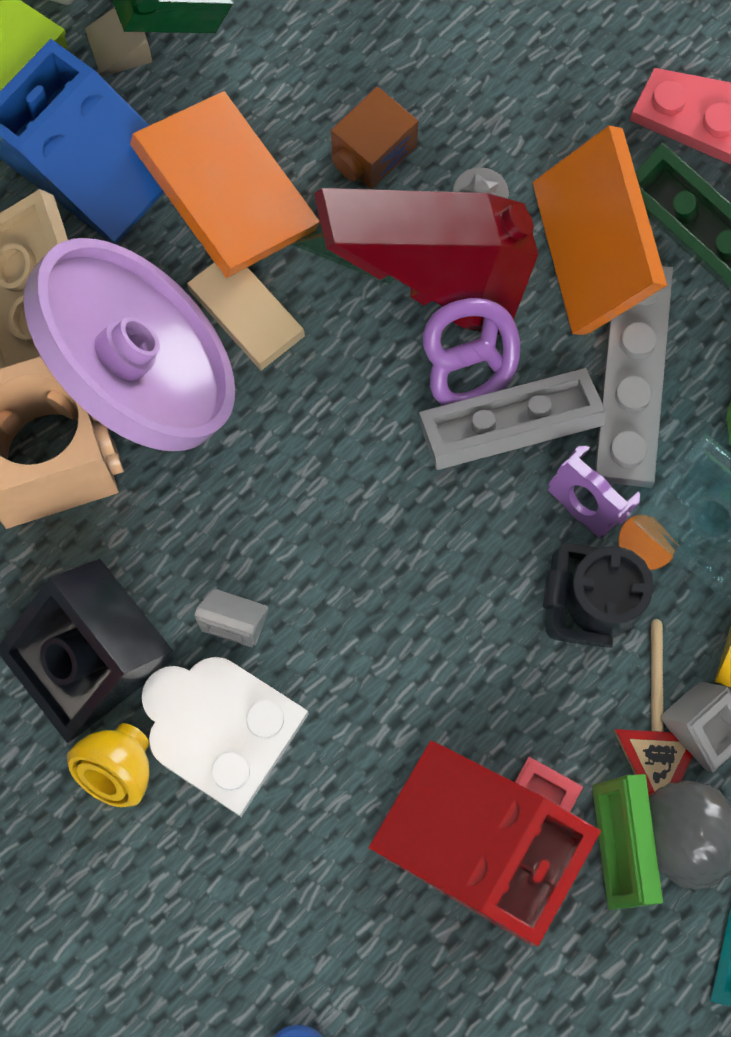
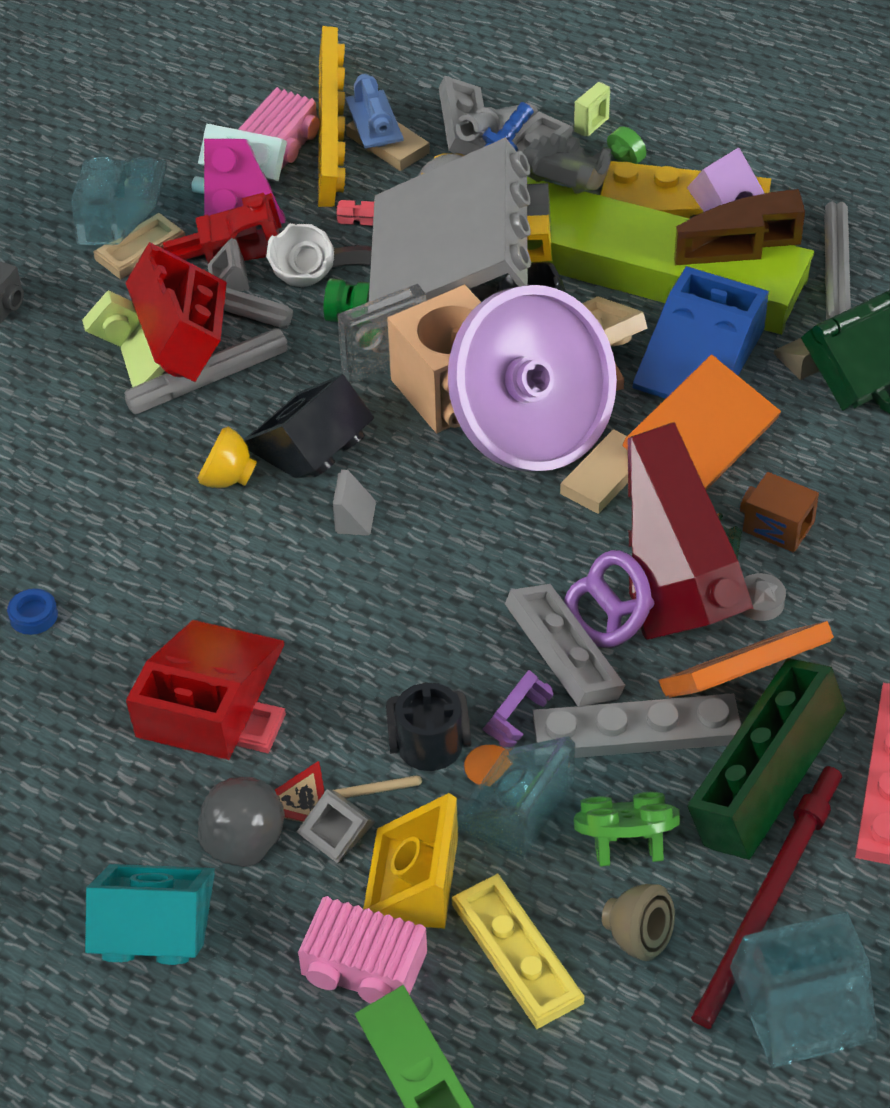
camera: 80 degrees right, 25 degrees down
white plate [142,657,309,817] -> none
bright green tile [592,774,663,910] -> none

